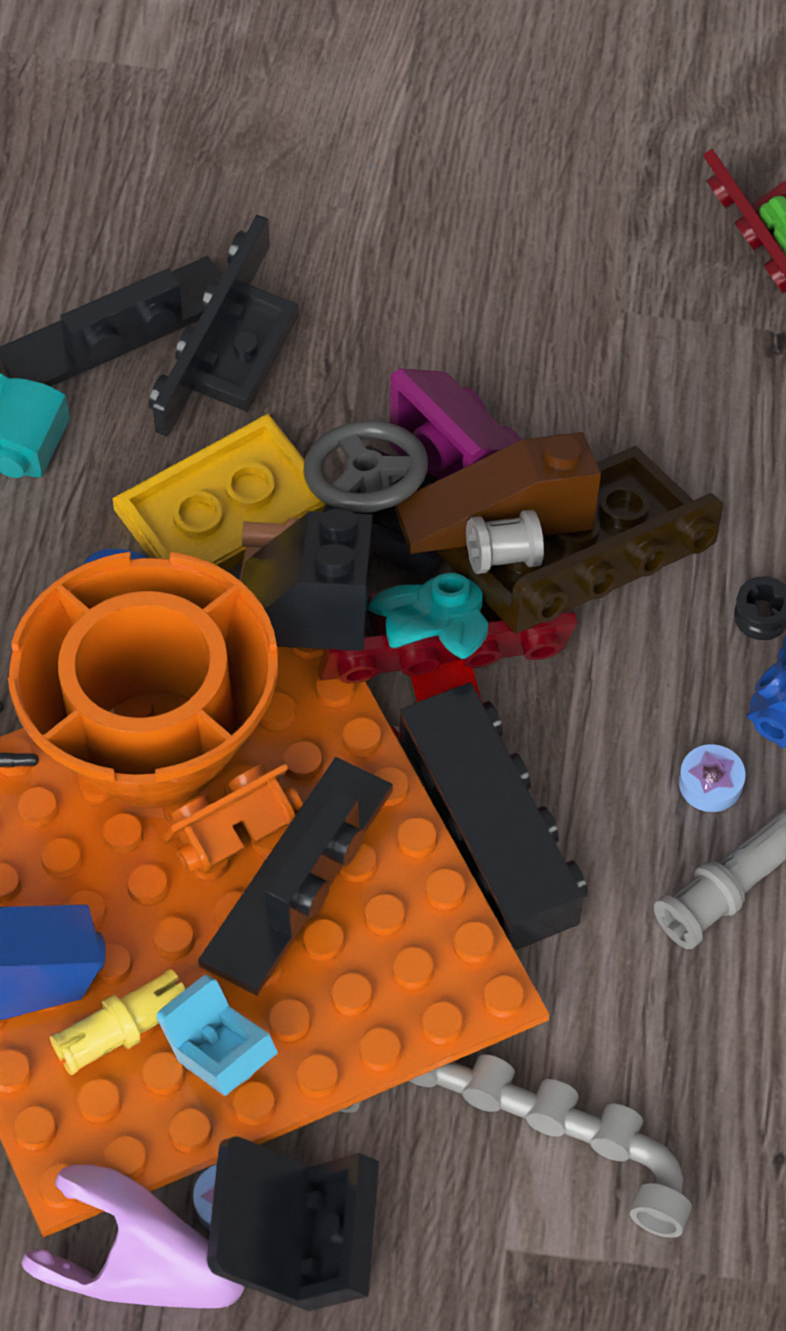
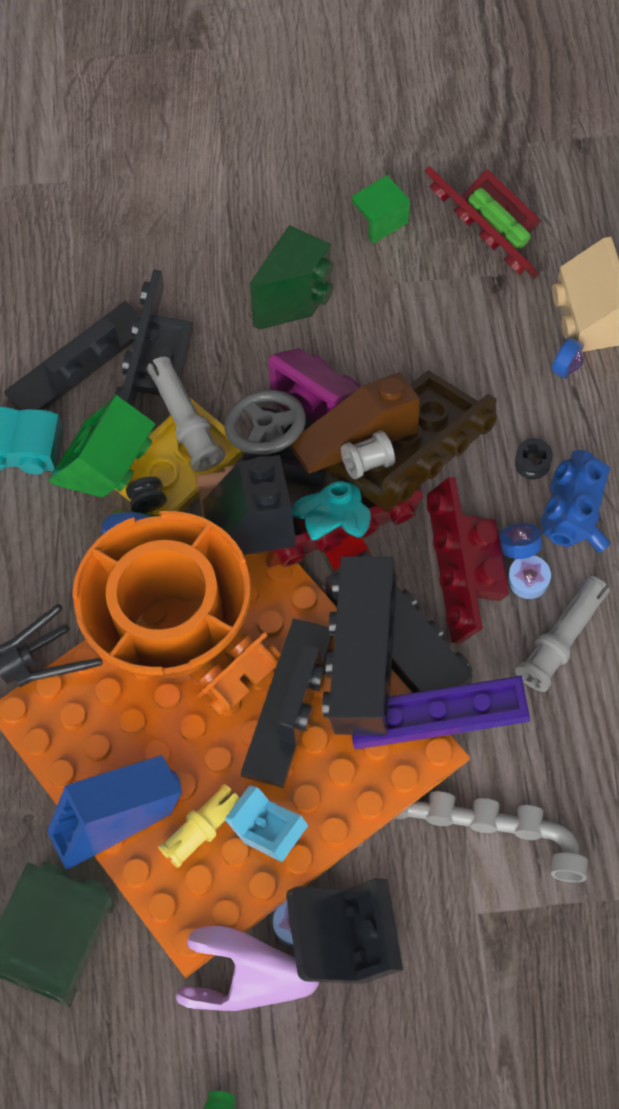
camera: 10 degrees left, 5 degrees up
none -> green slope [48,395,156,498]
none -> black bush [126,477,167,513]
none -> light grey pin [147,356,225,472]
none -> dark green slope [250,225,334,329]
none -> black brick [322,557,397,735]
none -> green panel [352,175,410,244]
none -> dark purple tile [352,675,530,750]
none -> dark red bracket [427,477,510,644]
none -> blue tile [499,523,542,559]

